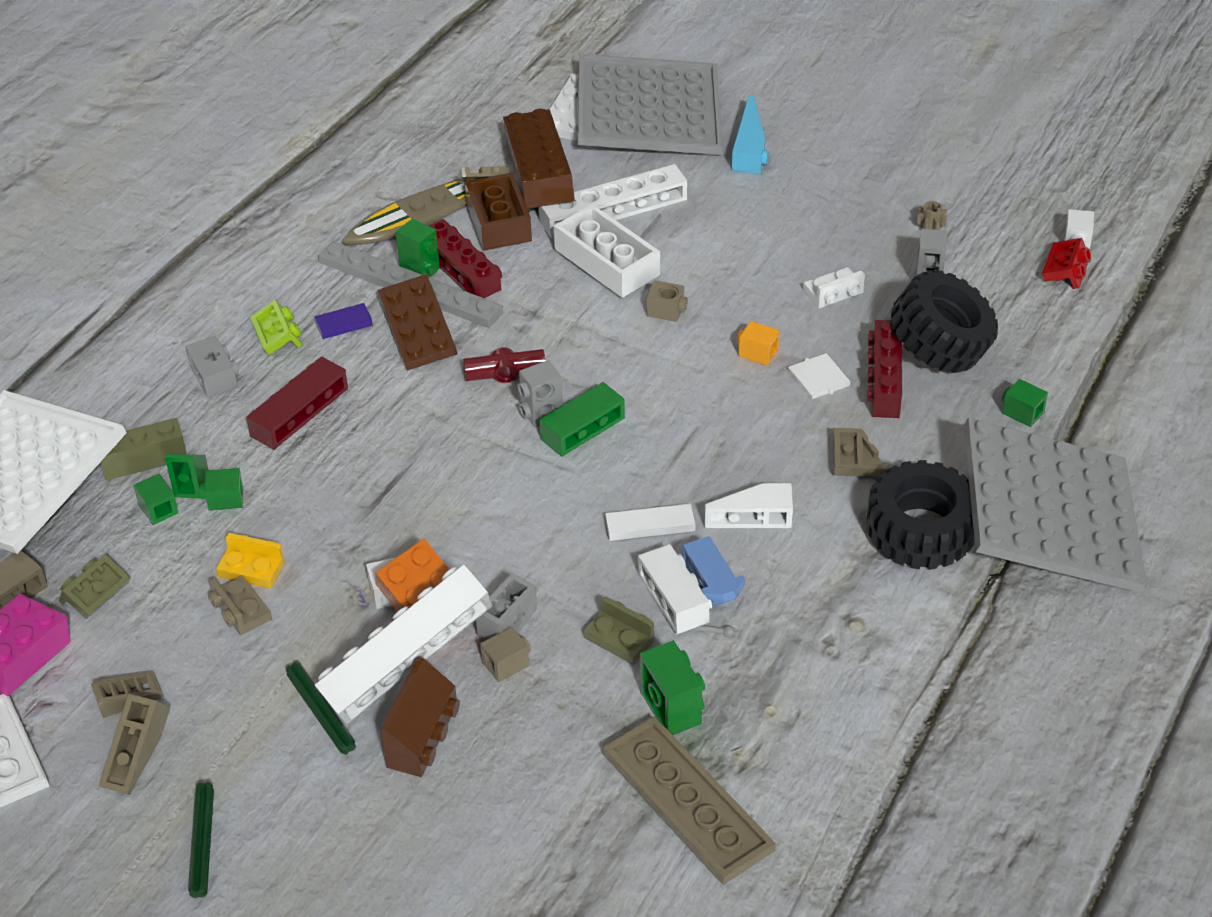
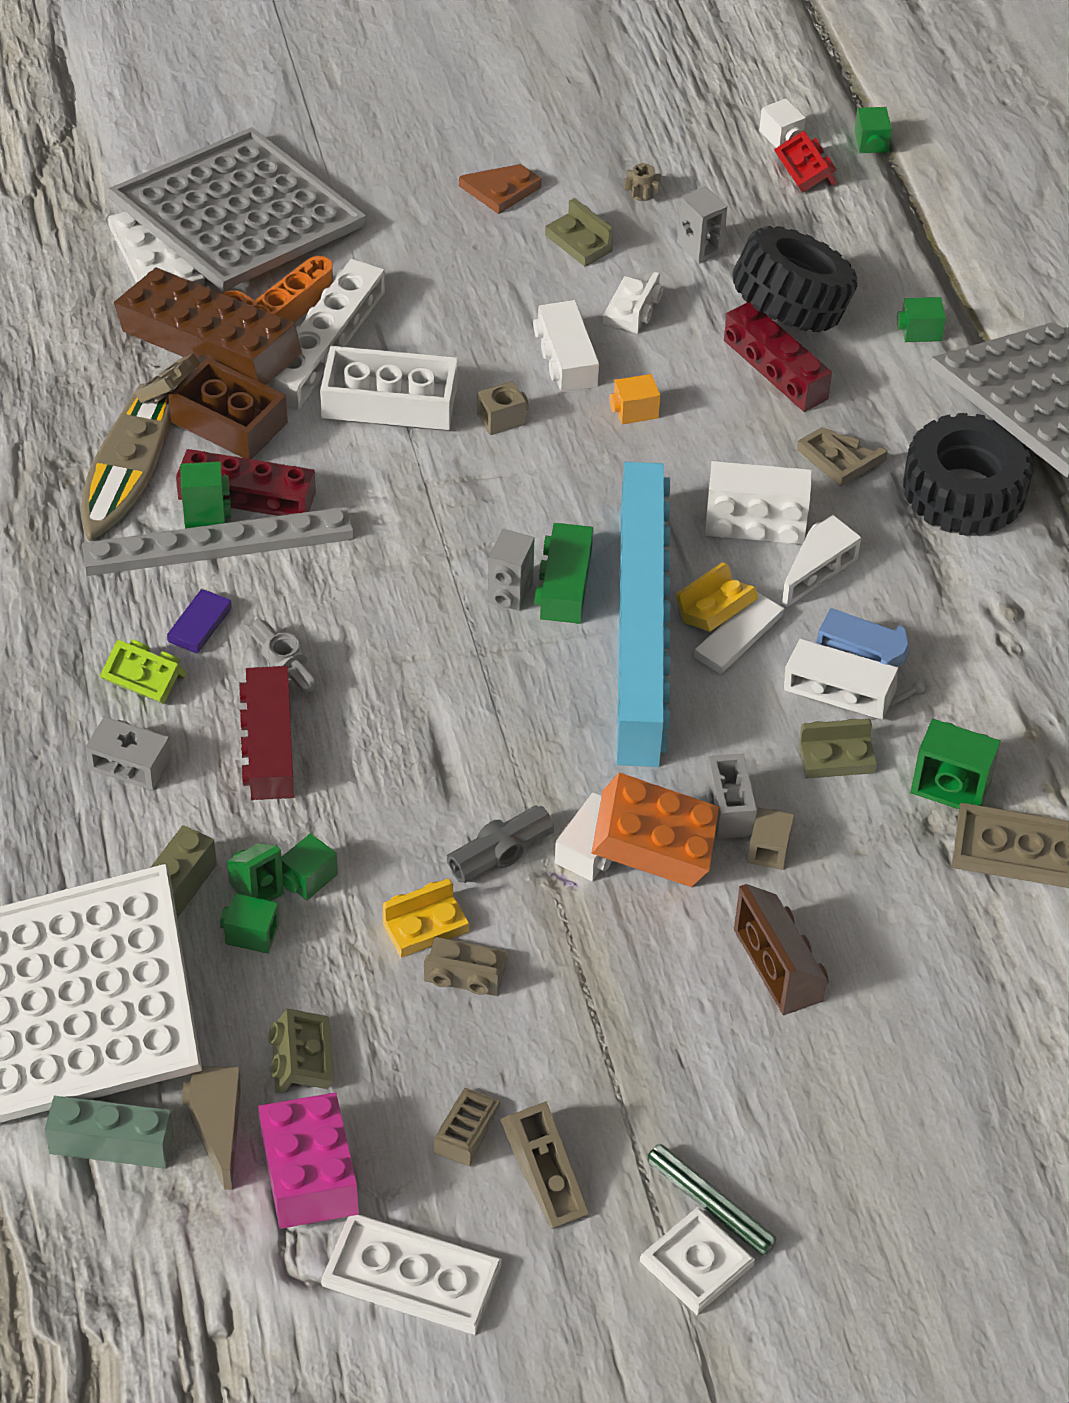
camera: 45 degrees left, 5 degrees up
dark green axle [286,662,356,755] -> none
white brick [315,564,492,725] -> none
reddish brown plate [378,274,457,371] -> none
dark red piece [463,347,545,383] -> none
medium azure slope [732,95,769,174] -> none
white piece [788,353,851,400] -> none
none -> orange beam [222,256,333,323]
none -> light grey axle [249,619,320,694]
none -> dark grey piece [447,805,554,883]
none -> dark orange wing [459,164,542,214]
none -> white brick [533,300,599,393]
none -> olive bracket [545,198,613,267]
none -> medium azure brick [617,462,670,767]
none -> white tile [640,1207,755,1315]
none -> yellow bracket [675,562,758,632]
none -> white brick [705,461,812,544]
none -> green brick [854,107,892,153]

